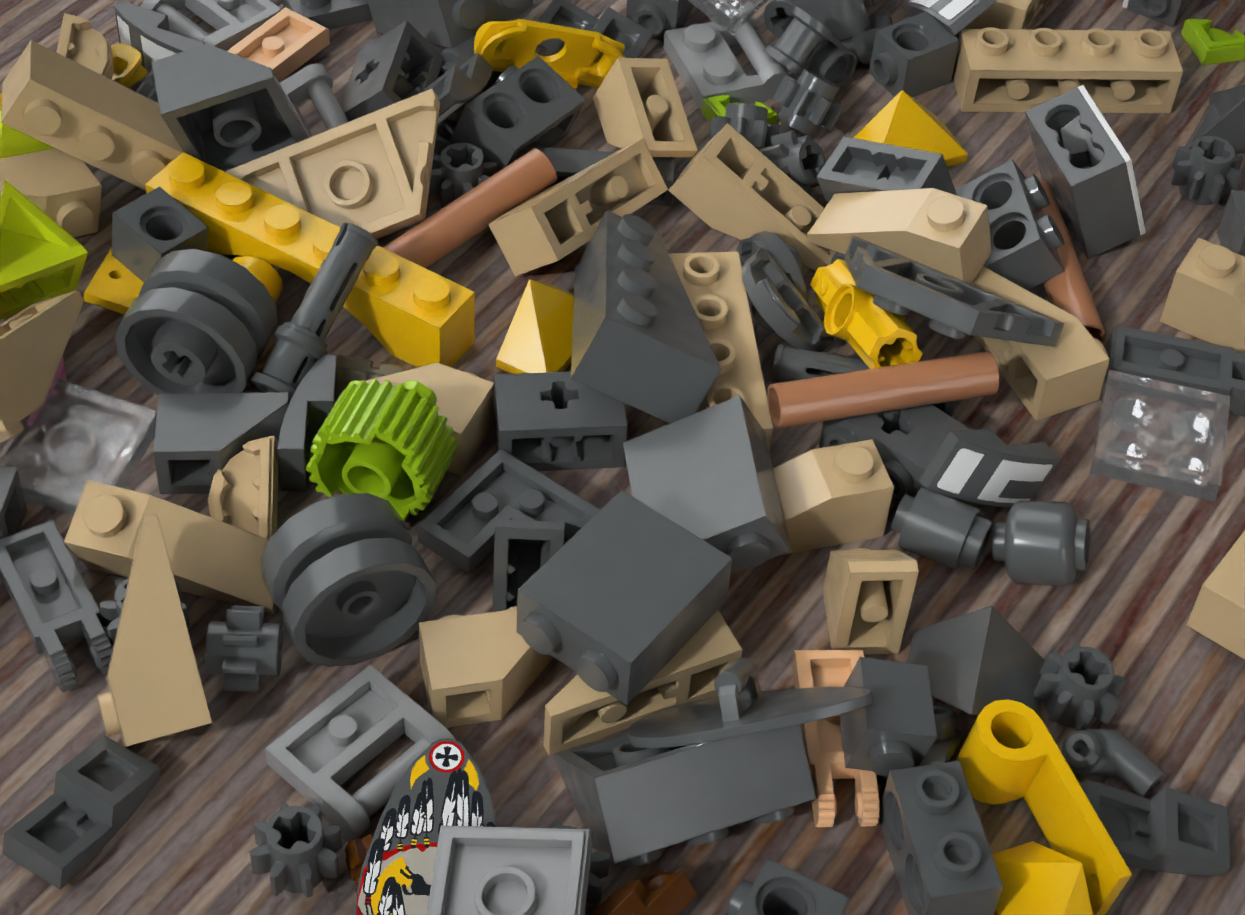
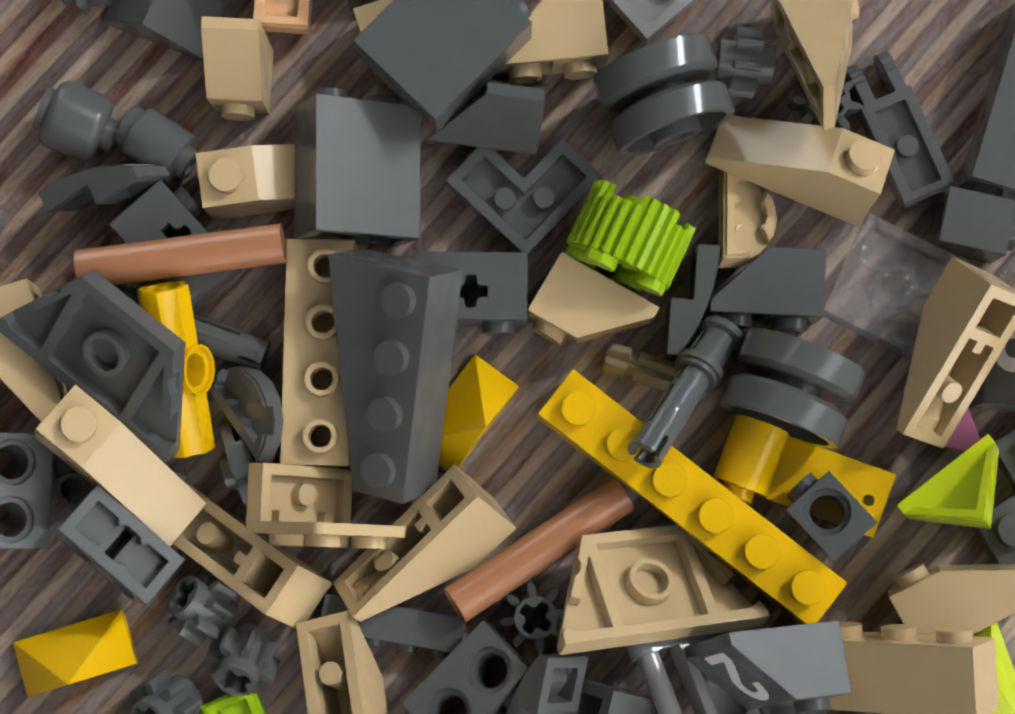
camera: 170 degrees left, 35 degrees up
none -> tan bracket [246,463,406,549]

